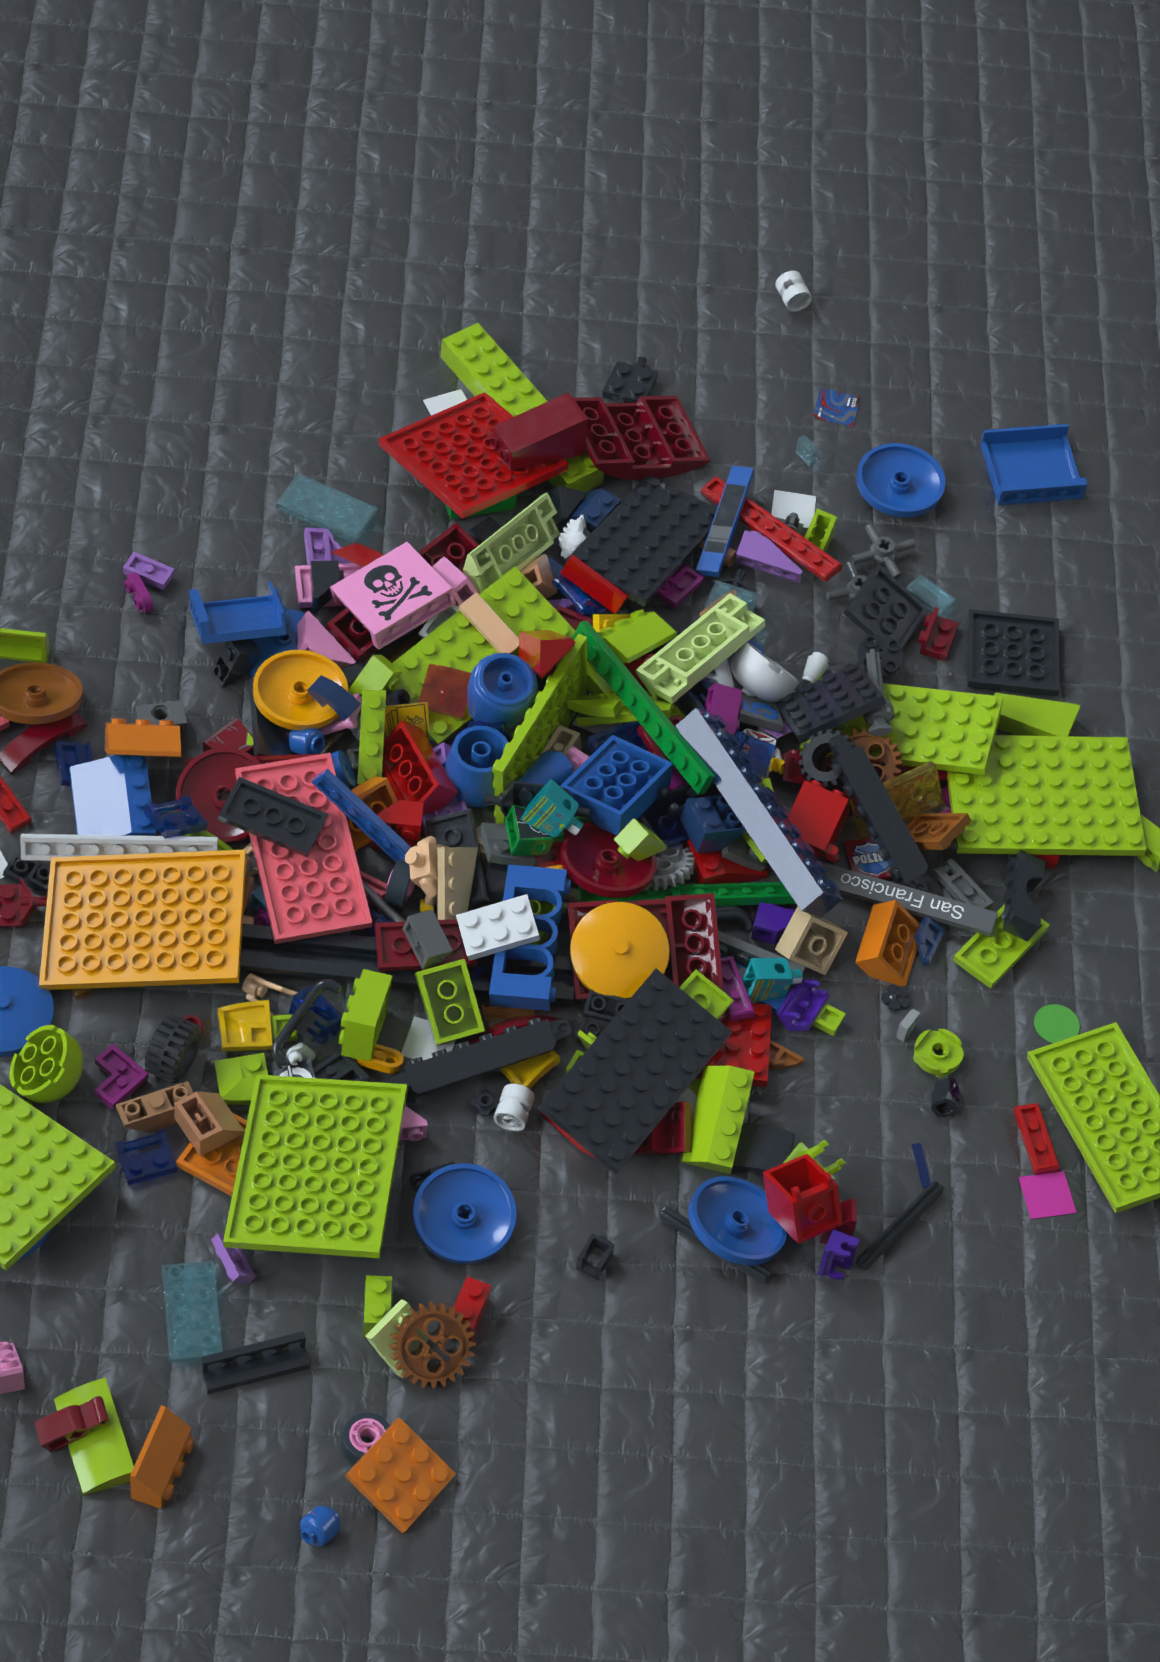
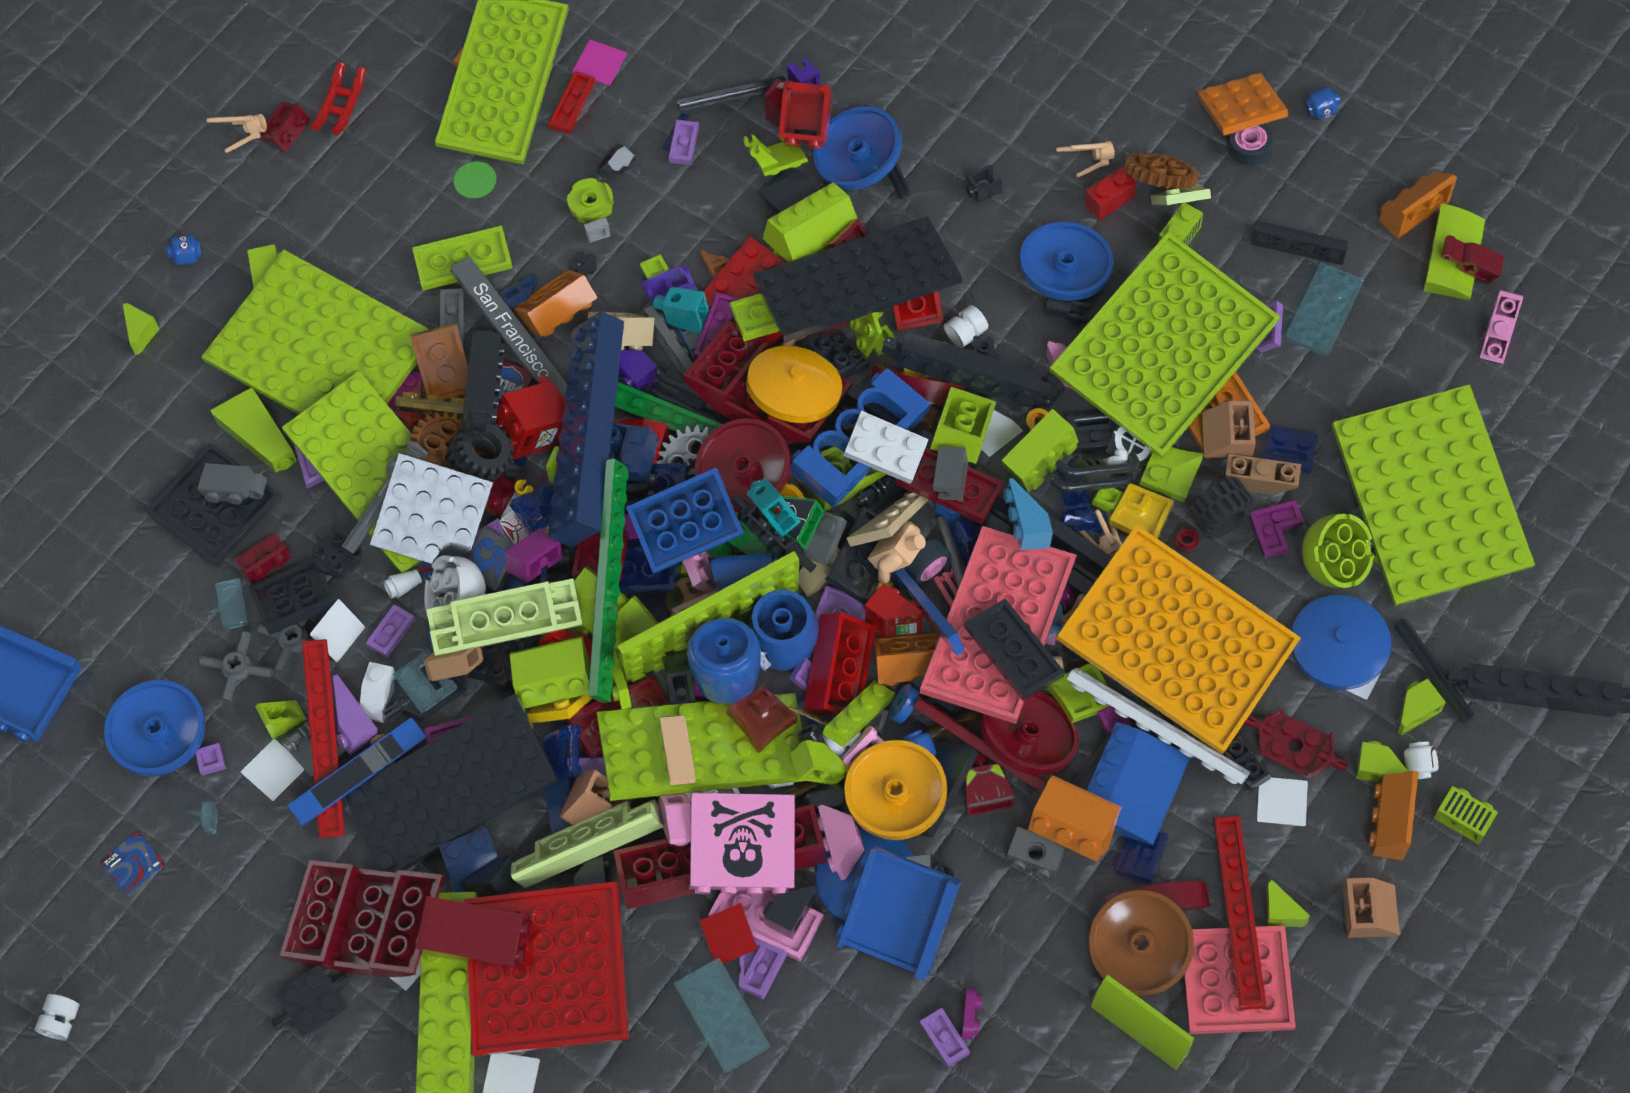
camera: 135 degrees left, 10 degrees up
clear blue plate [144,795,208,839] -> none
dark blue slope [307,675,361,721] -> none
red slope [519,630,576,679] -> none
white hair [559,515,591,559] -> none
red tile [560,555,628,614] -> none
lime slope [614,818,667,861] -> none
black arch [1002,850,1045,942] -> none
none -> medium lavender plate [196,743,226,776]
none -> dark grey hinge [198,463,267,504]
none -> white sticker [310,599,365,662]
none -> white slope [360,662,398,723]
none -> medium lavender plate [366,605,415,658]
none -> medium lavender plate [669,120,699,165]
none -> dark azure slope [1004,478,1053,550]
none -> light nougat plant [1056,141,1114,178]
none -> clear blue hinge [1059,509,1106,533]

